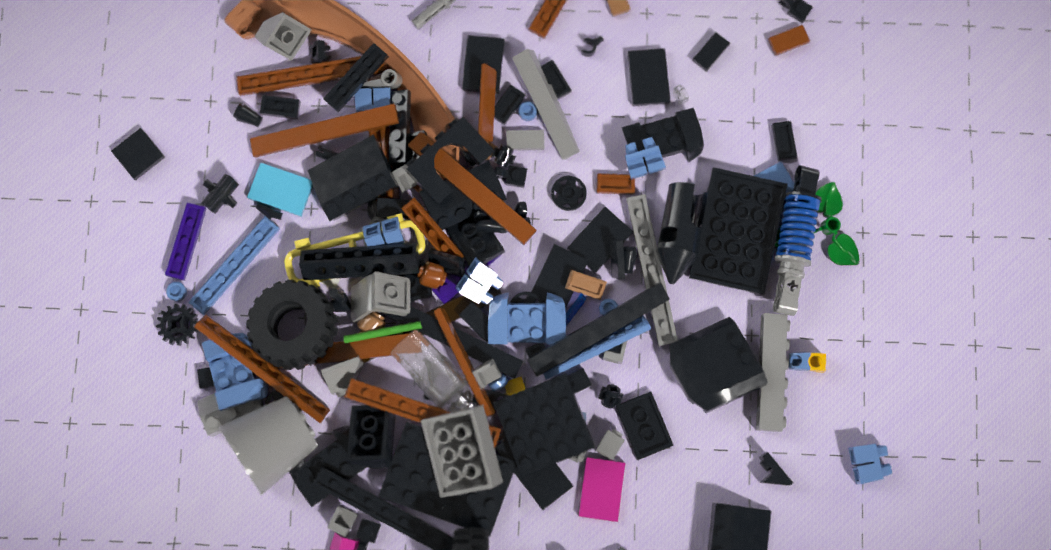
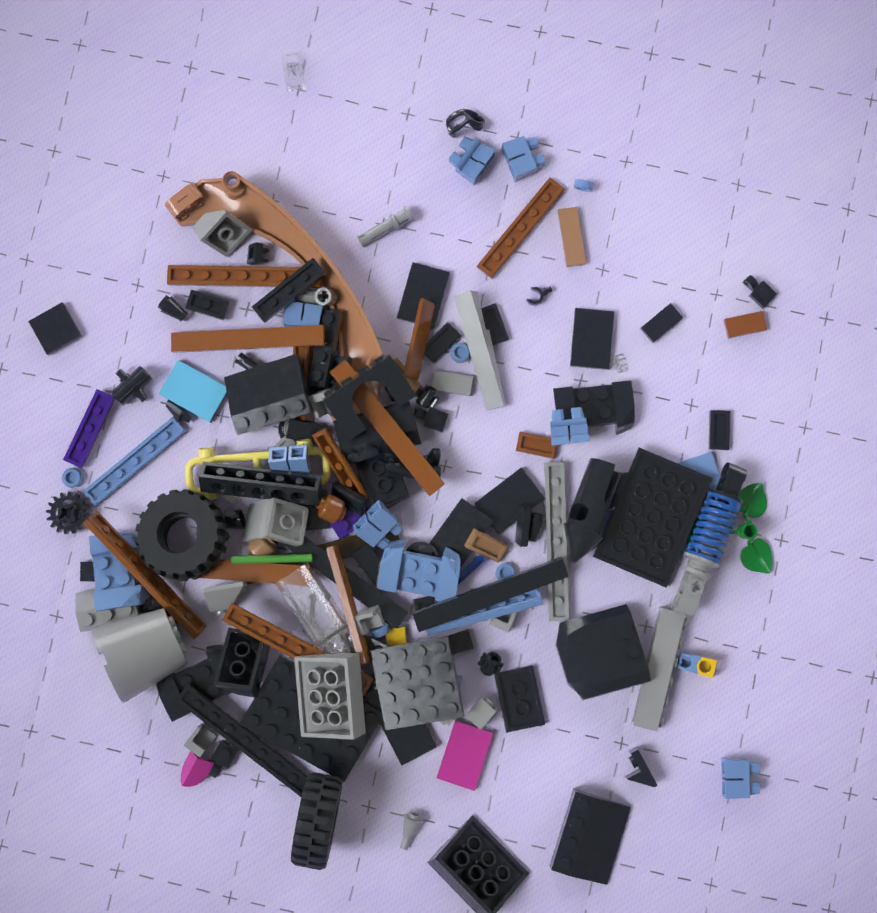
camera: 15 degrees right, 5 degrees up
black wheel [551,176,587,211] -> none

